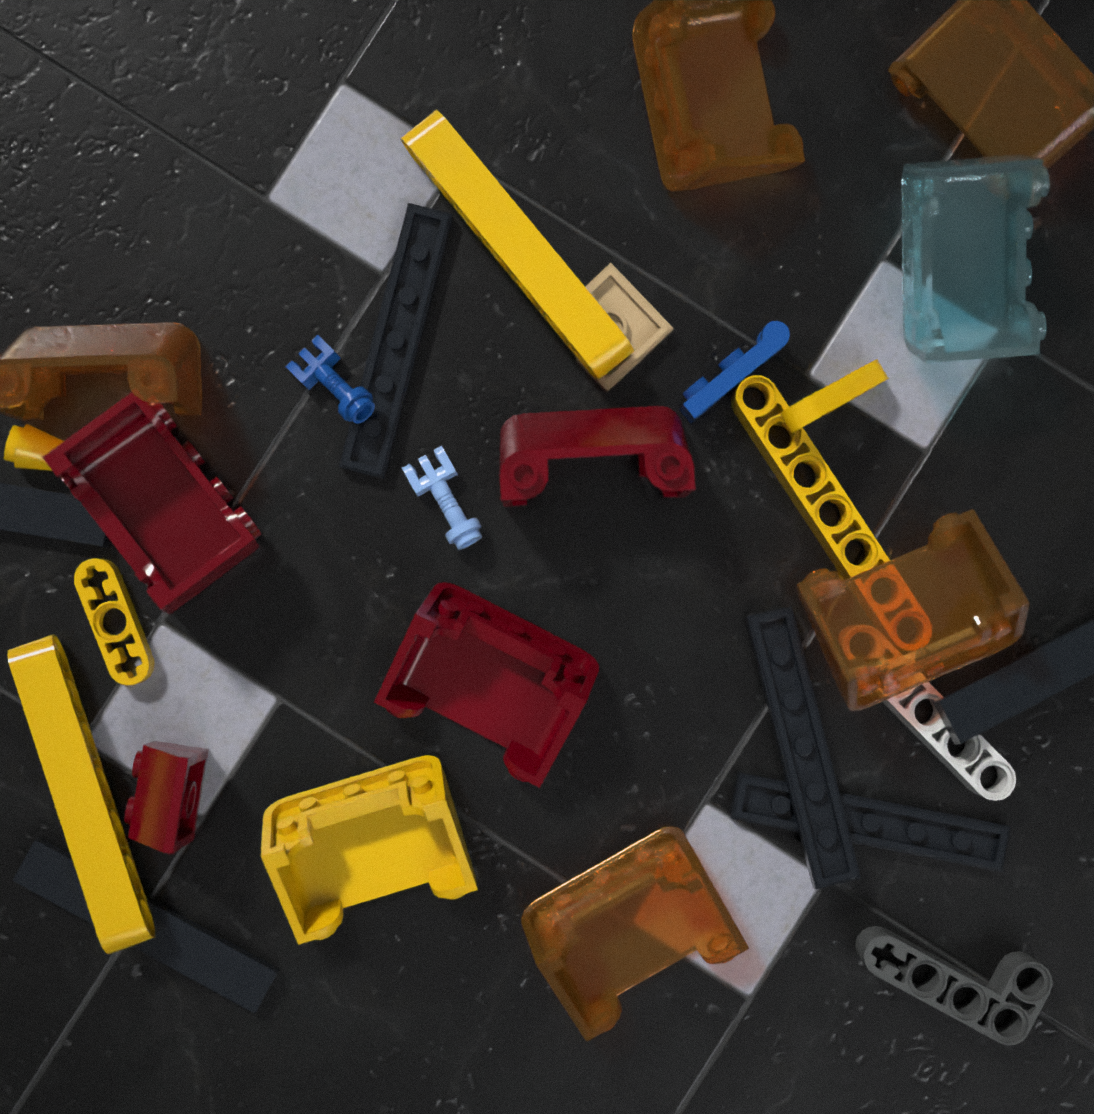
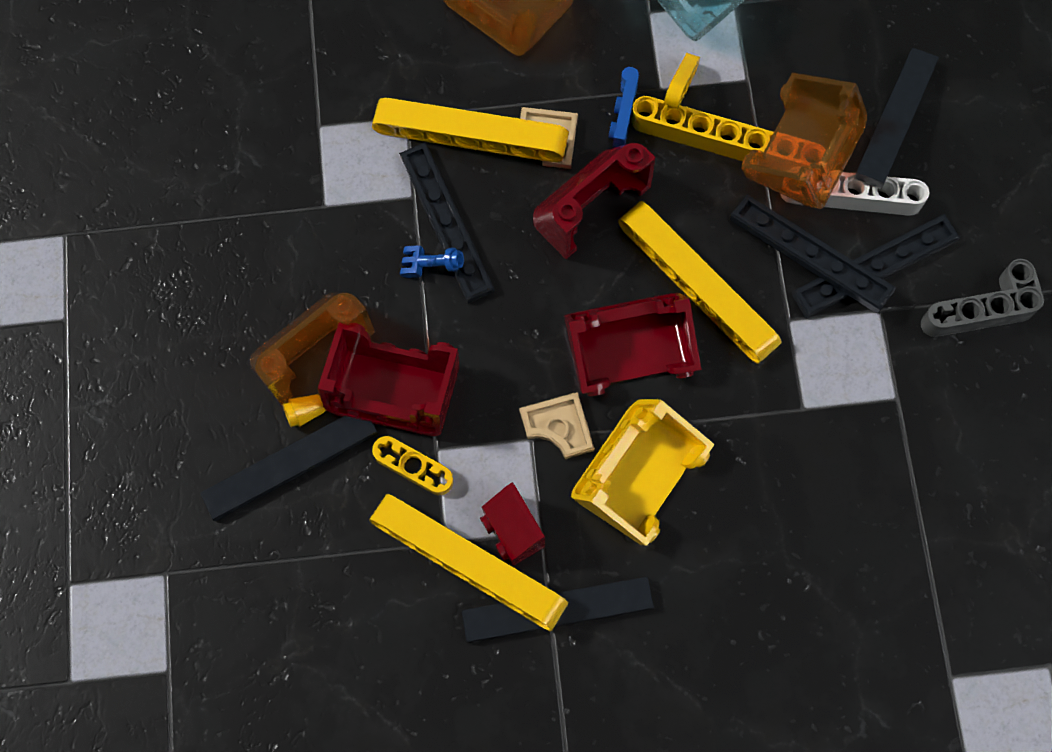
camera: 35 degrees left, 15 degrees down
light blue hinge [402,446,482,550] -> none
clear orange windscreen [521,826,749,1042] -> none
none -> tan tile [519,392,595,459]
none -> yellow beam [618,201,781,364]

